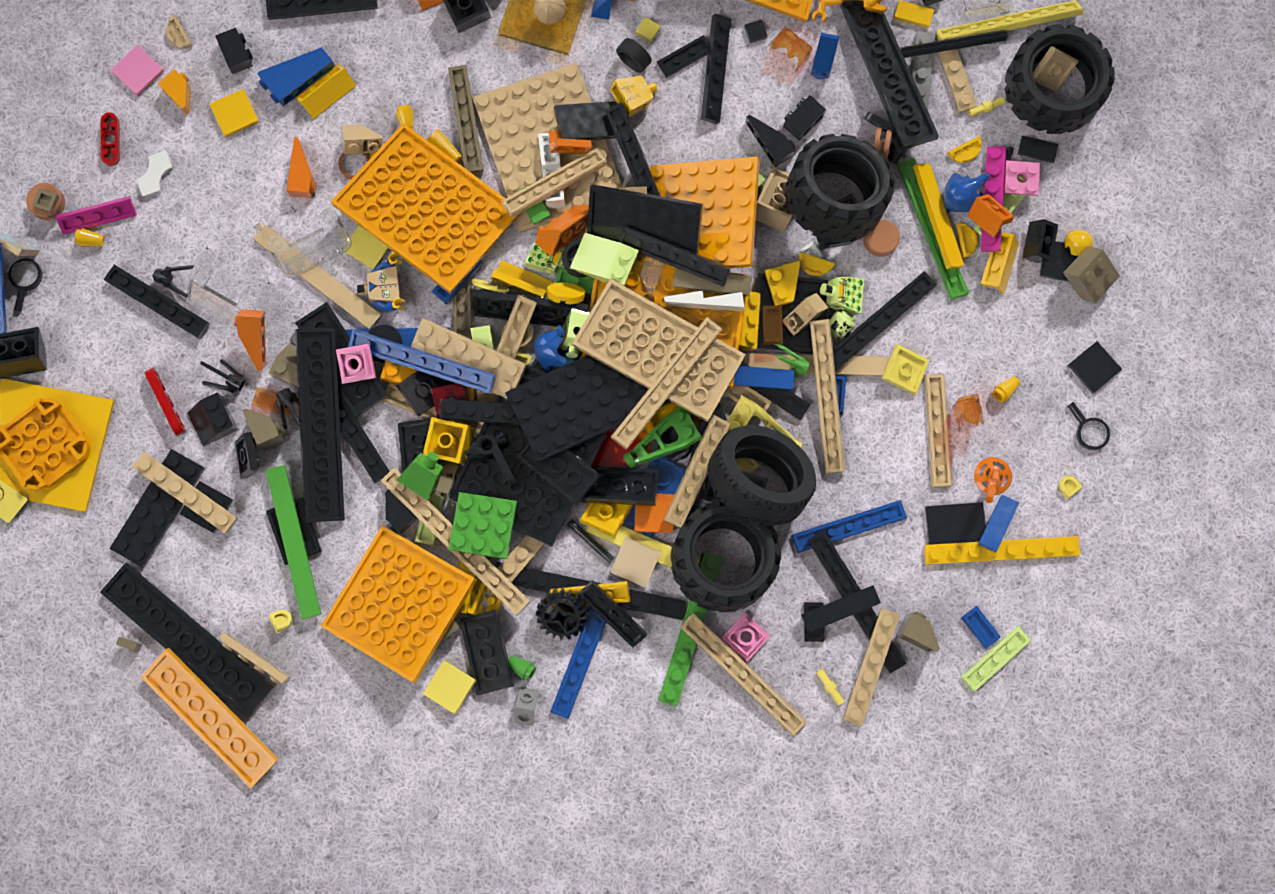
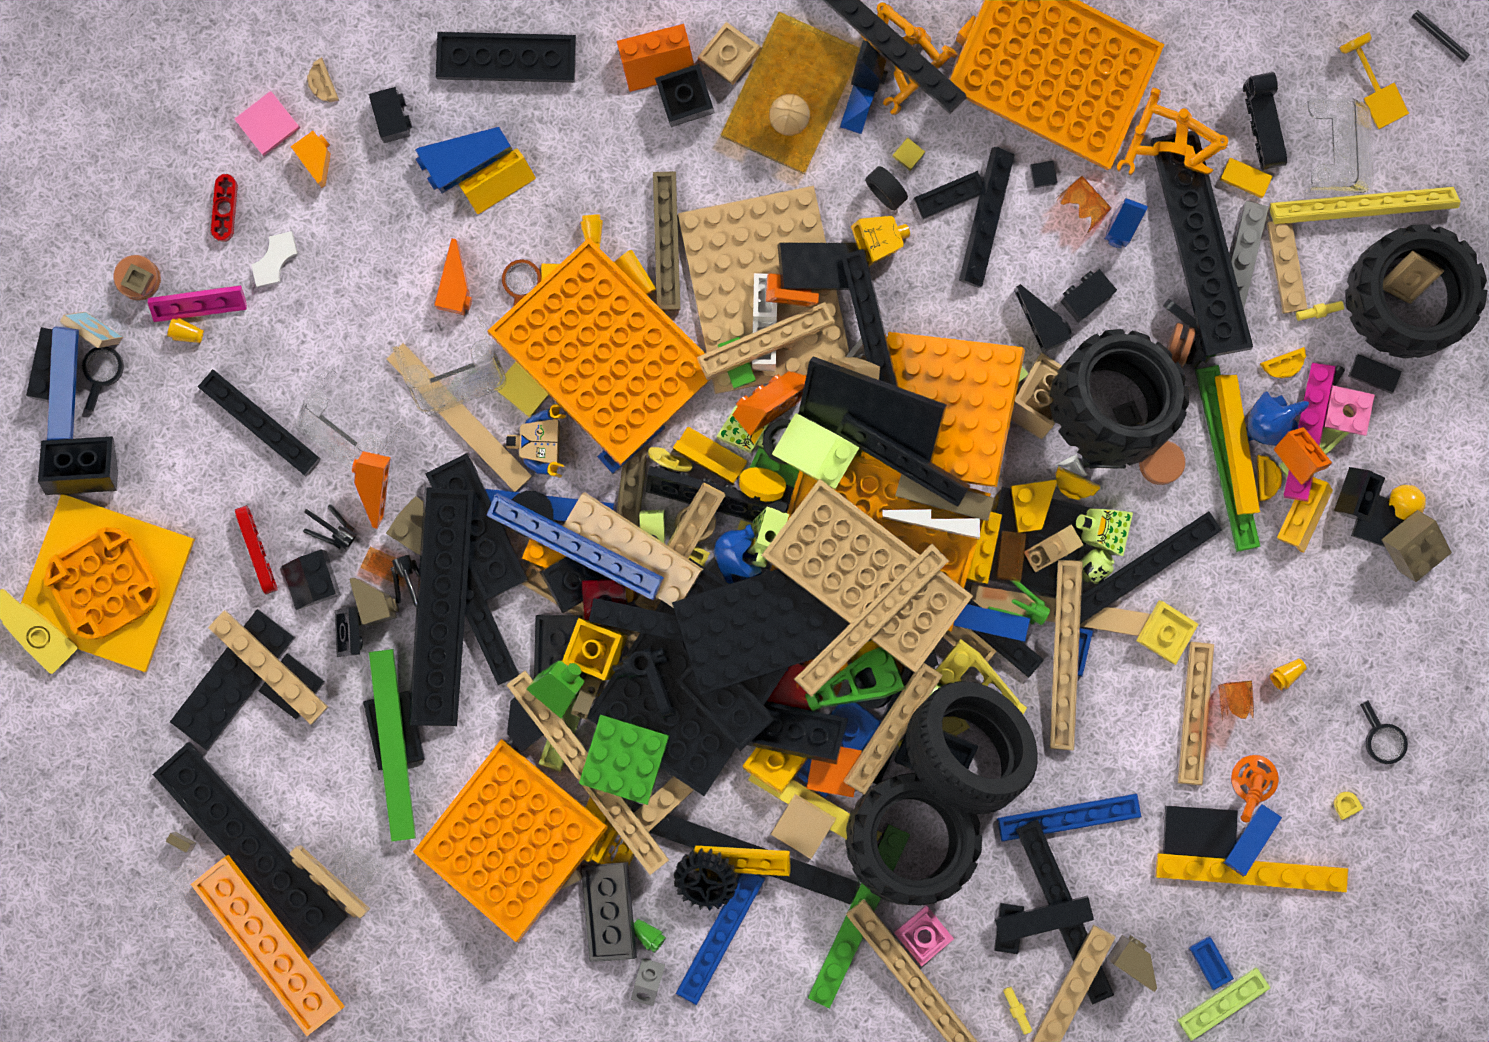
camera: 10 degrees right, 5 degrees up
black plant [152,265,195,297] -> none
yellow tile [210,89,259,138] -> none
light yellow tile [268,610,292,633] -> none
bright pink piece [336,344,376,384] -> none
tan slope [342,124,382,155] -> none
light yellow tile [423,660,477,714] -> none
black bar [567,519,614,564] -> none
black tile [578,580,647,648] -> none
clear tile [640,257,665,297] -> none
black axle [901,30,1008,58] -> none
black tile [1068,341,1122,394] -> none

